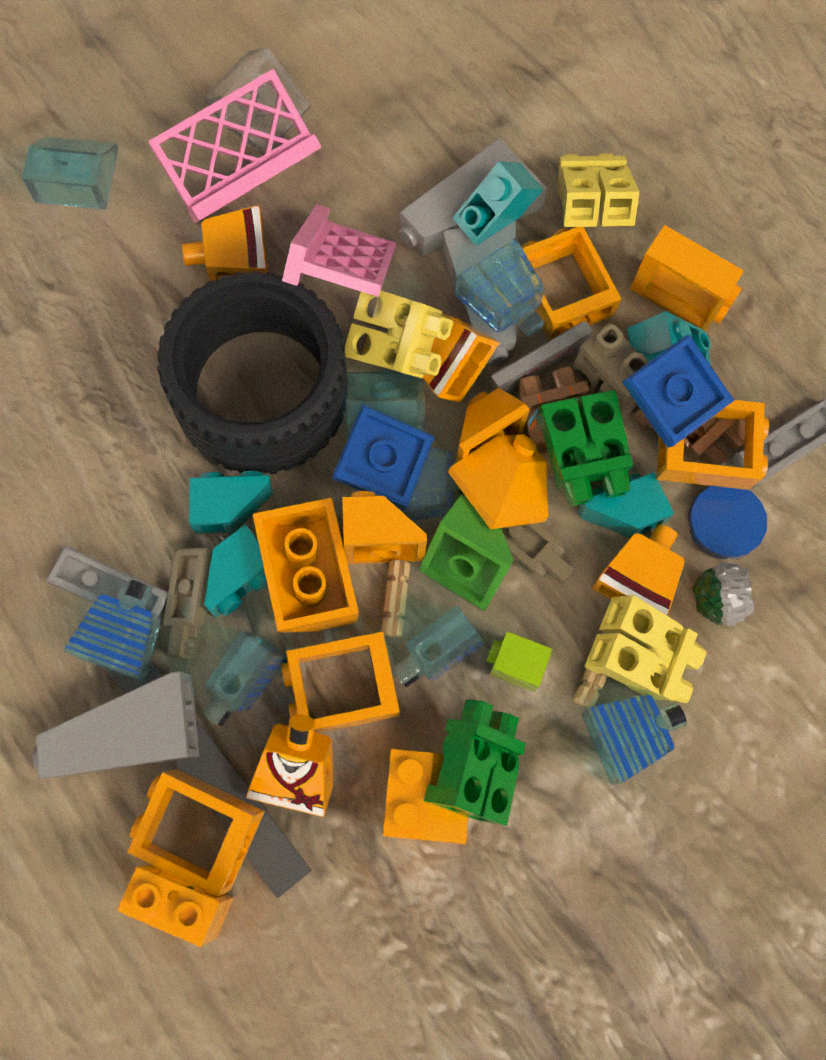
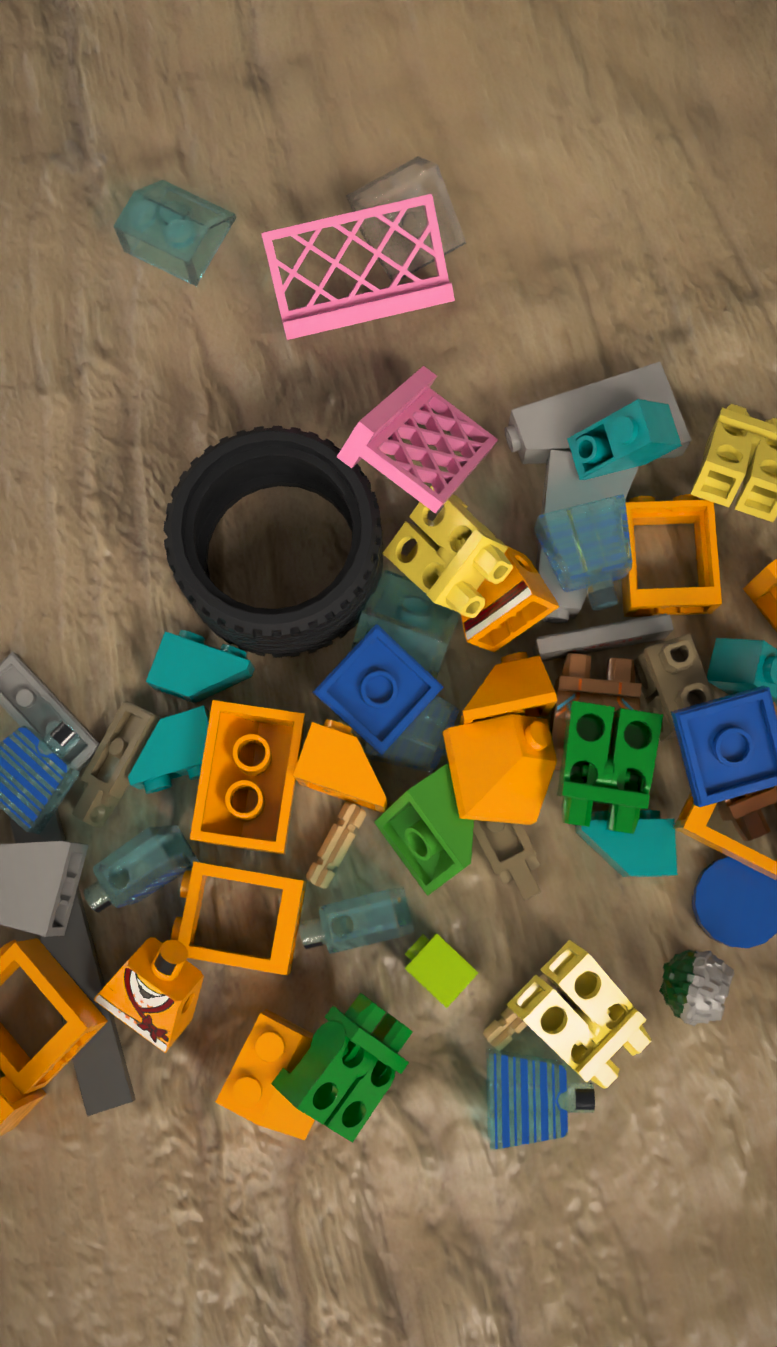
camera: 30 degrees right, 5 degrees up
light orange torso [182,206,268,281] -> none
light orange torso [591,524,685,615] -> none

